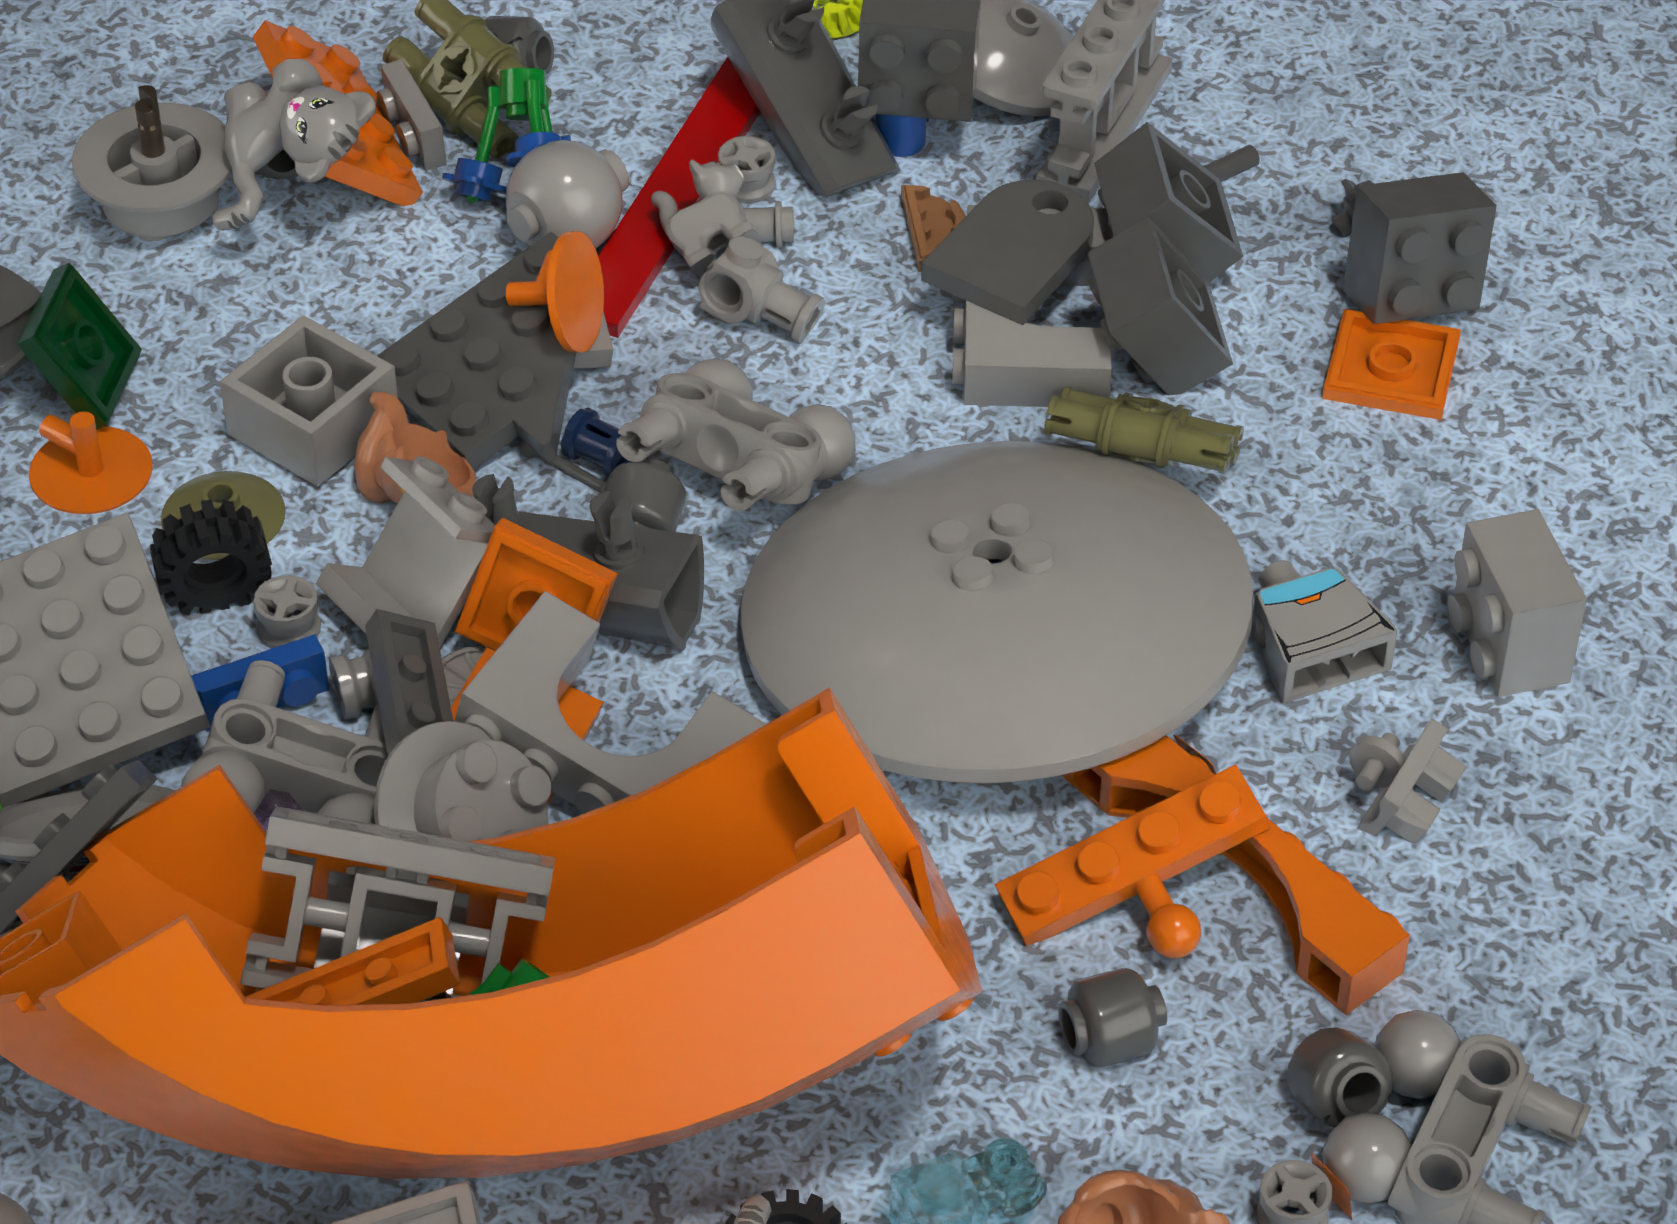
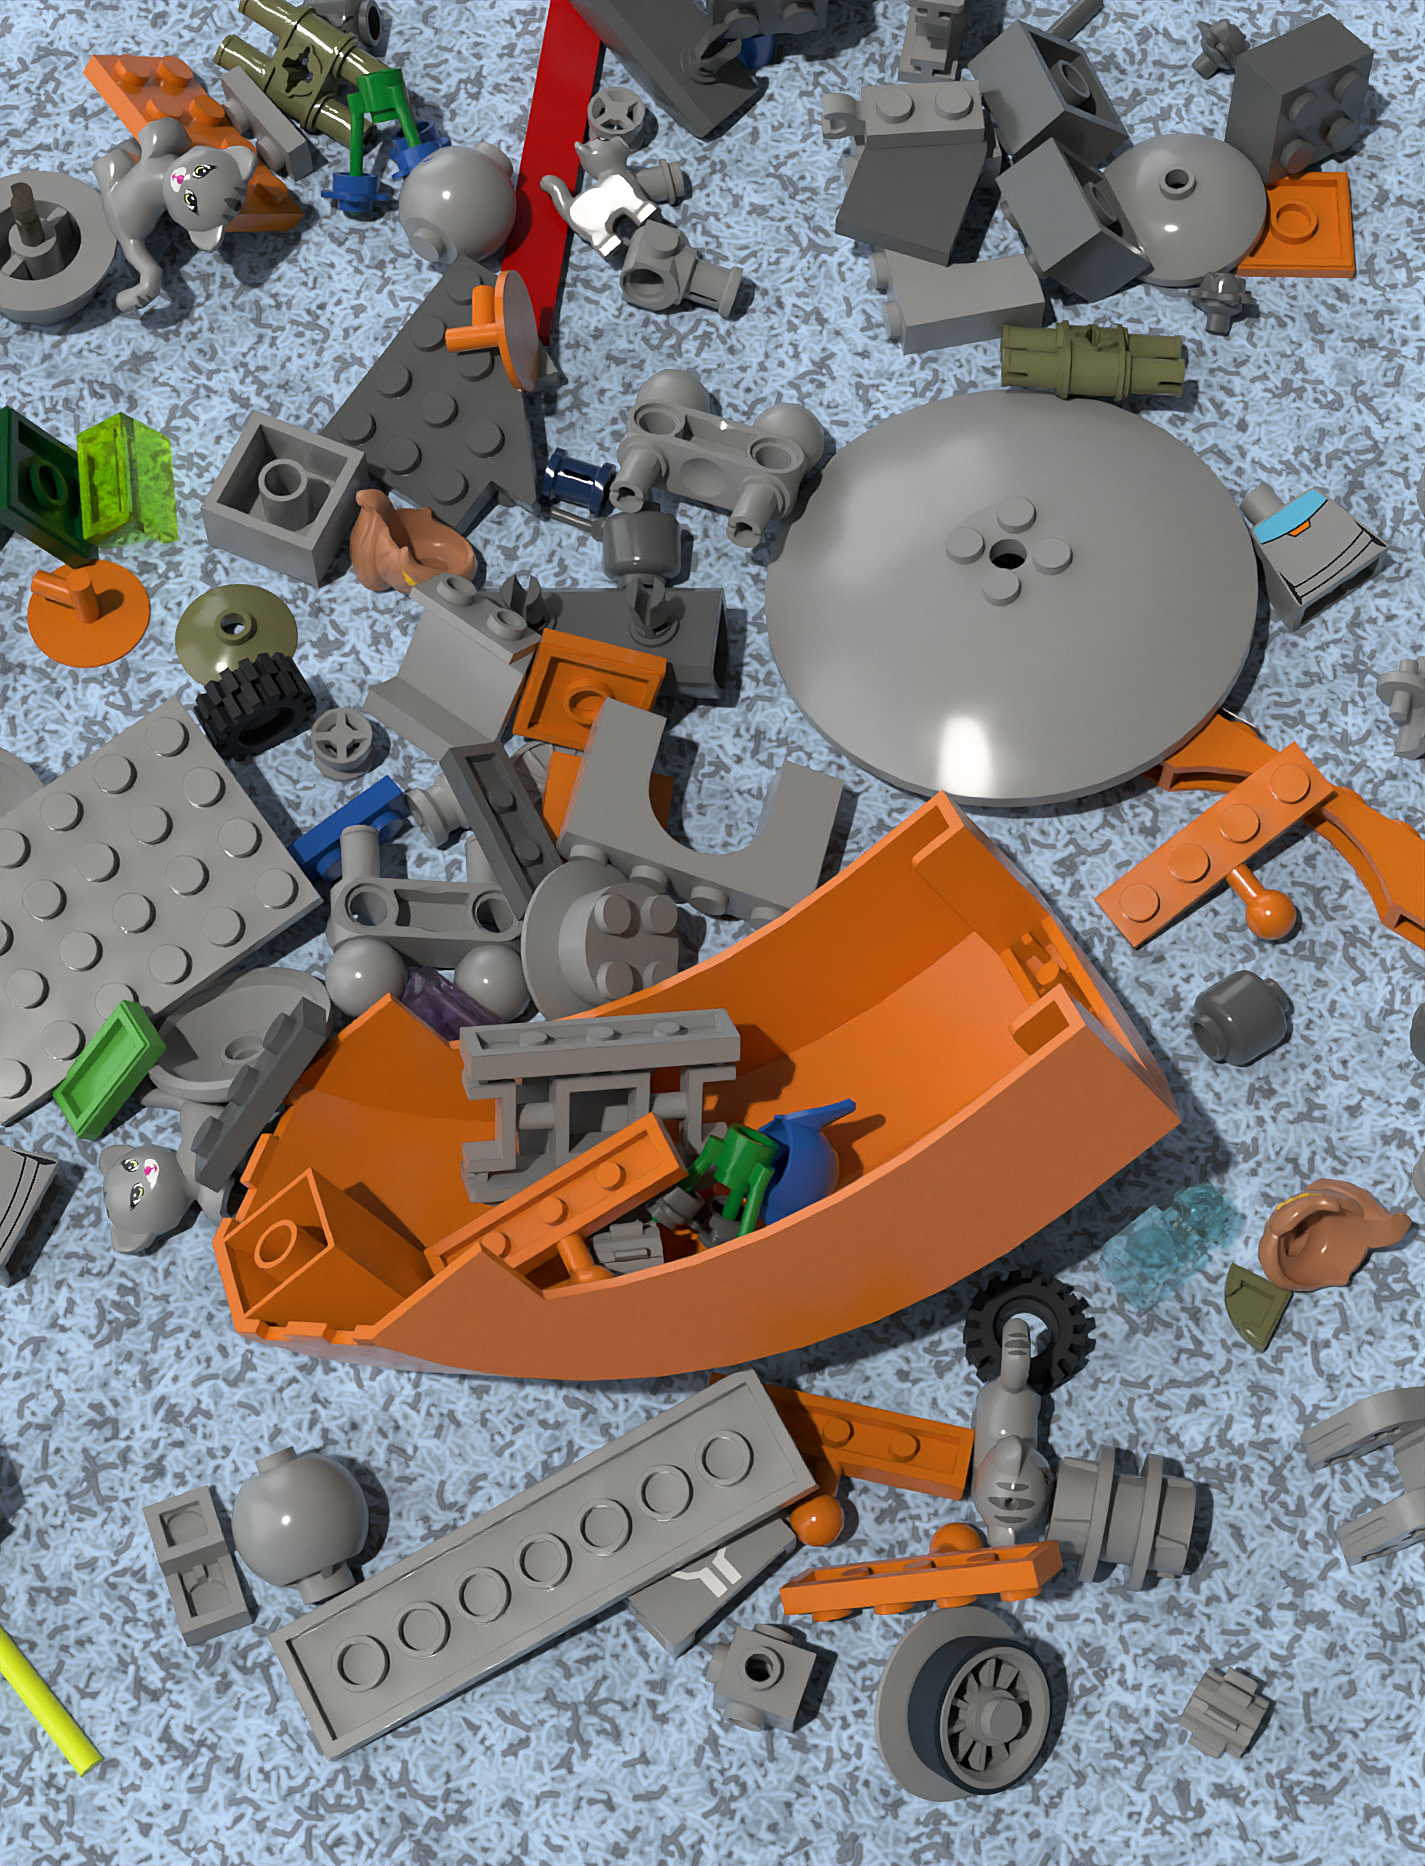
camera: 15 degrees left, 20 degrees up
medium nougat tile [901,185,966,272] -> none
none -> clear neon green panel [76,412,178,548]
none -> light grey plate [821,80,985,150]
none -> light grey dish [1103,133,1267,287]
none -> dark grey plant [1187,272,1257,333]

